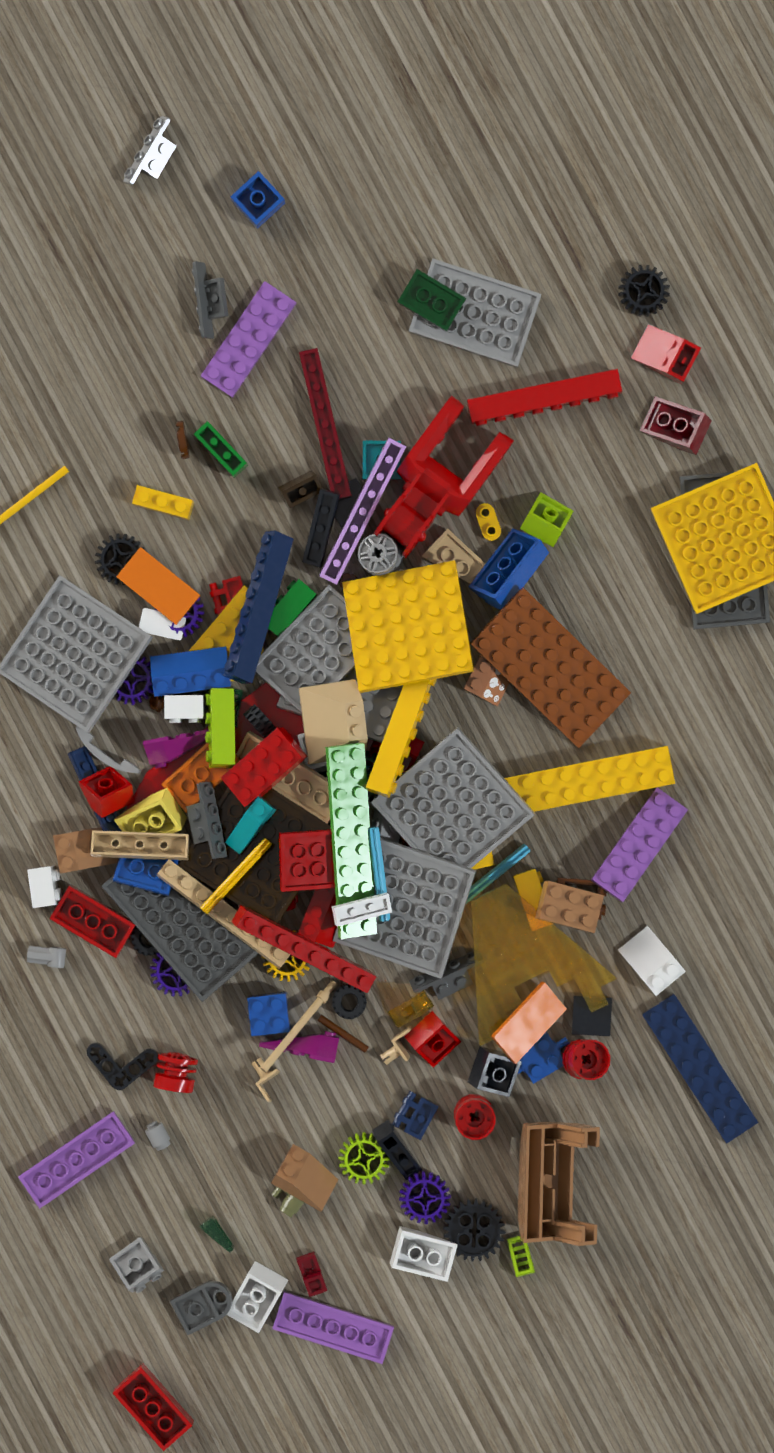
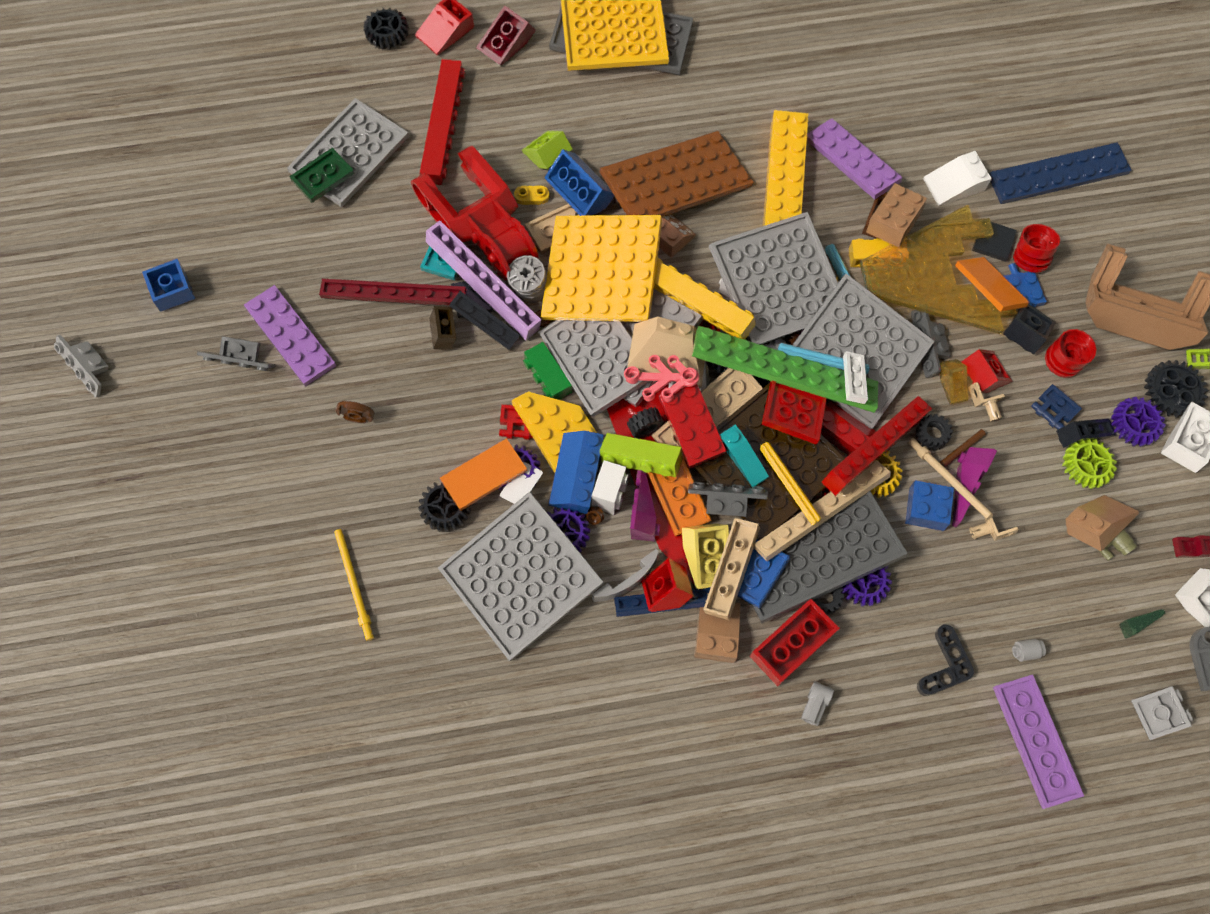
camera: 75 degrees left, 20 degrees down
white brick [27,865,63,908] -> none
yellow brick [132,485,194,520] -> none
red wheel [153,1052,198,1093] -> none
green brick [194,421,248,478] -> none
dark blue brick [223,530,294,684] -> none
none -> coral plant [624,355,700,402]

